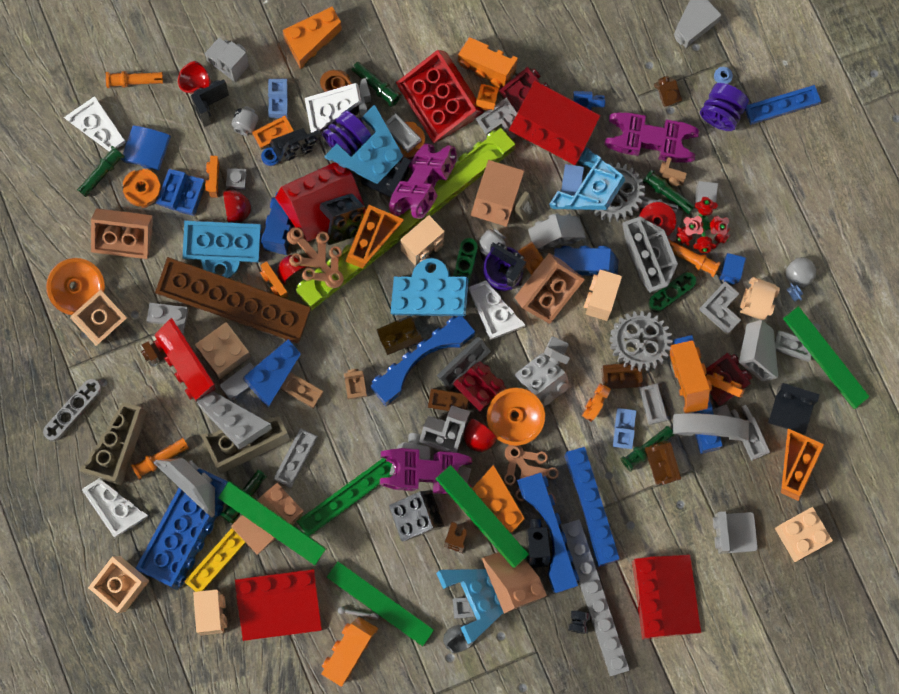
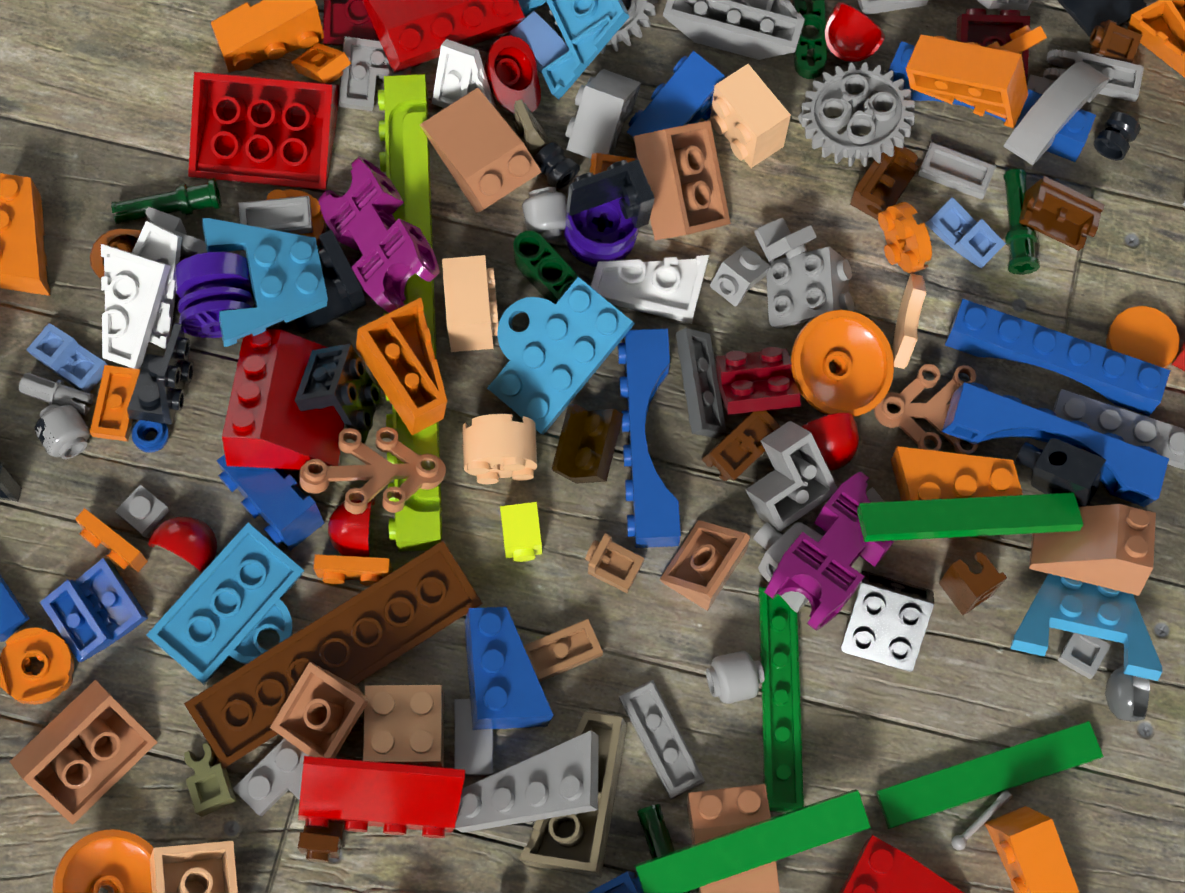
camera: 50 degrees left, 5 degrees down
none -> light grey axle [19,373,93,416]
none -> white wing [101,244,171,369]
none -> olive plate [184,742,236,817]
none -> nougat slope [270,662,368,758]
none -> white wing [431,39,497,110]
none -> light nougat brick [463,414,537,484]
none -> red piece [484,35,541,114]
none -> neon yellow brick [500,502,542,562]
none -> black wheel [533,142,580,191]
none -> nougat slope [659,520,751,611]
none -> light grey head [706,651,765,704]
none -> light grey bracket [710,245,771,306]
none -> red helmet [824,2,885,62]
none -> light nougat tile [892,273,926,369]
none -> reddish brown bracket [1089,20,1143,63]
none -> black wheel [1093,112,1141,161]
none -> orange tile [1106,306,1180,368]

